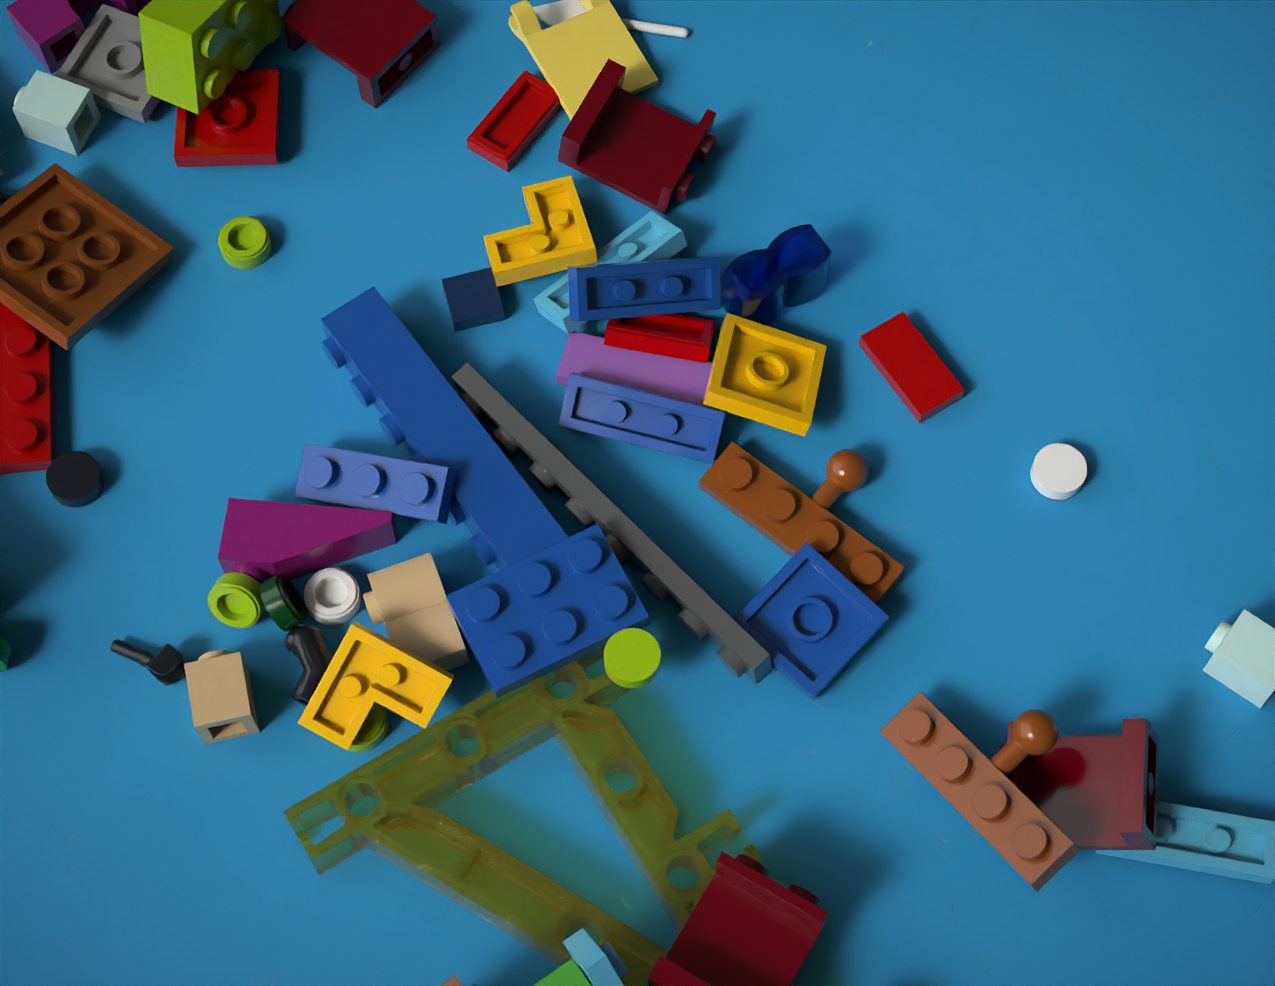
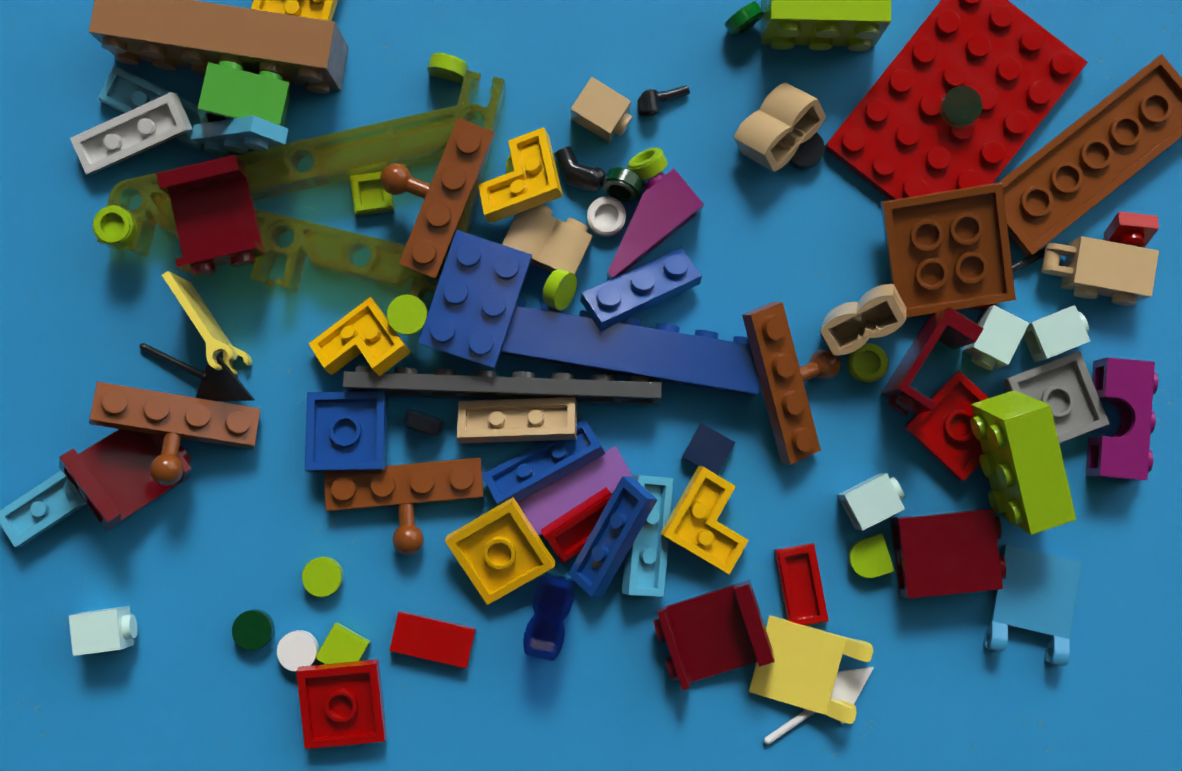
camera: 130 degrees right, 20 degrees up
none -> black piece [139,343,255,401]
none -> light yellow flag [162,271,252,375]
none -> dark green tile [232,609,275,650]
none -> red plate [296,659,387,749]
none -> lime tile [302,556,344,597]
none -> yellow plate [308,297,411,377]
none -> lime tile [316,622,371,664]
none -> lime tile [350,172,395,216]
none -> dark orange plate [380,118,496,280]
none -> black tile [403,409,445,436]
none -> lime tile [427,53,469,84]
none -> tan plate [457,397,577,443]
none -> lime tile [543,269,577,311]
none -> tan brick [733,83,826,172]
none -> dark orange plate [742,302,840,465]
none -> tan brick [820,284,907,356]
none -> light aqua brick [837,473,905,531]
none -> lime tile [848,533,895,578]
none -> dark red panel [881,307,984,416]
none -> light aqua brick [962,305,1029,370]

